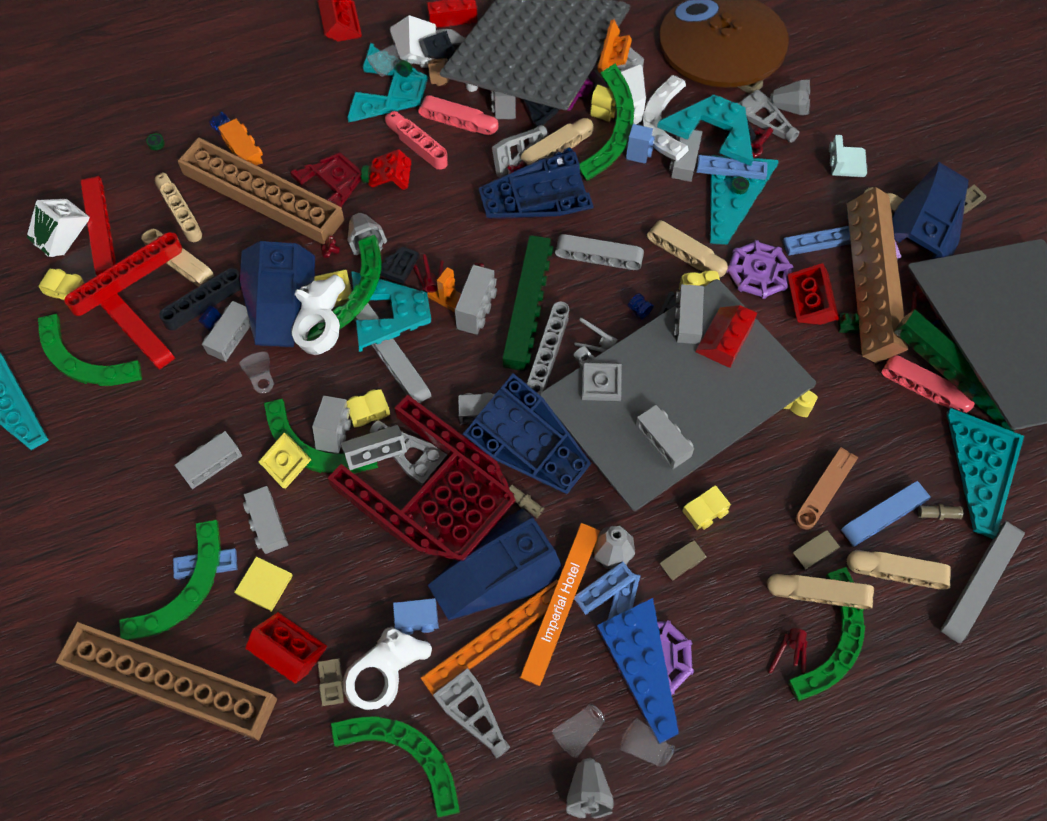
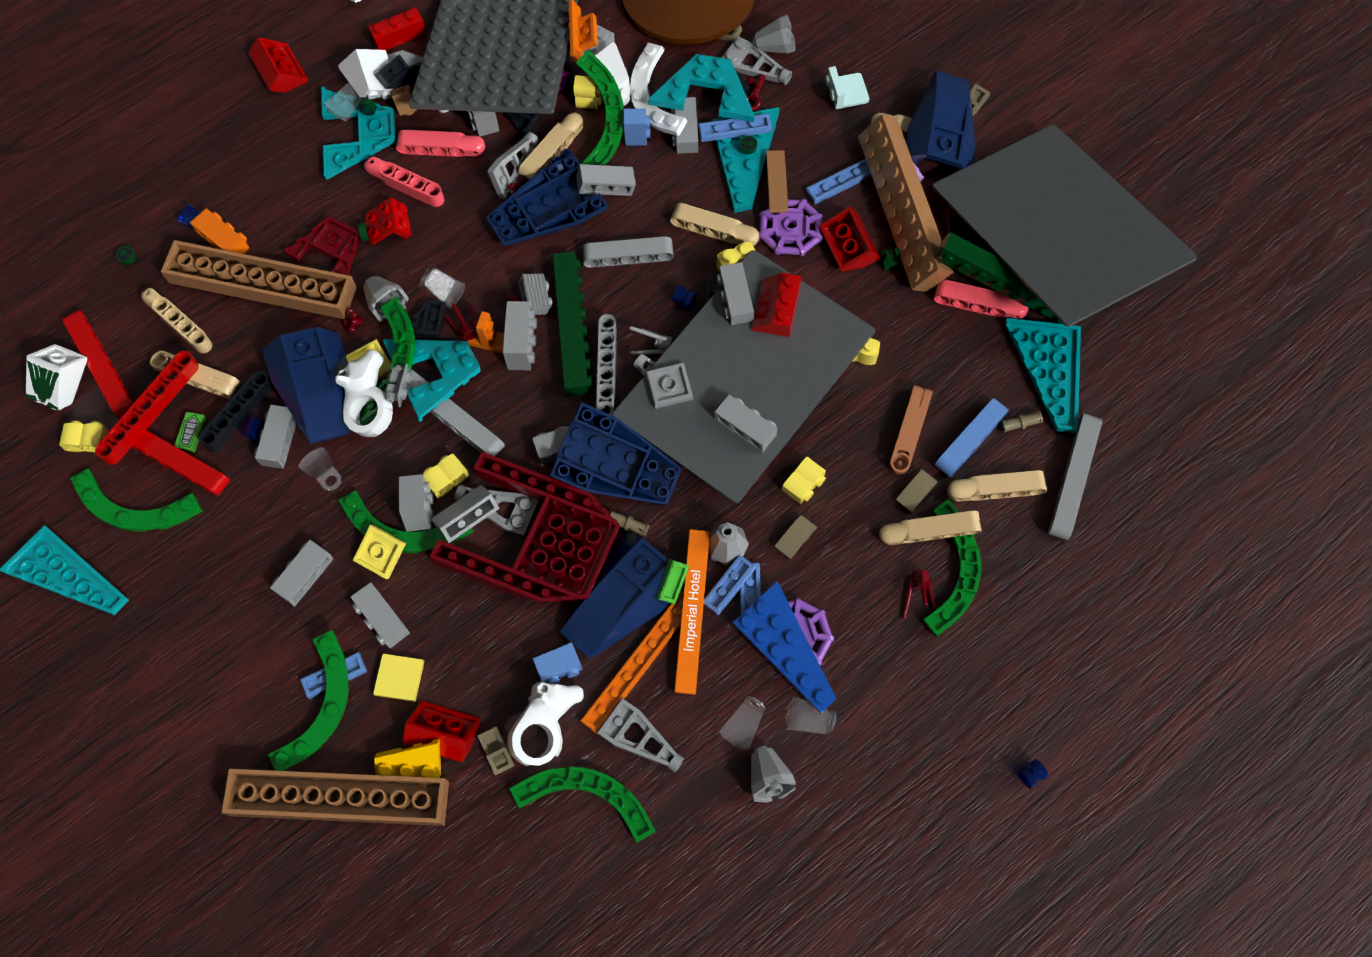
camera: 15 degrees left, 5 degrees up
none -> bright green tile [174,412,207,453]
none -> yellow wing [374,739,441,778]
none -> light grey hinge [385,364,412,407]
none -> clear piece [419,268,465,308]
none -> light grey brick [519,273,552,315]
none -> light grey brick [576,164,636,196]
none -> bright green tile [655,559,689,604]
none -> medium nougat slope [766,150,788,213]

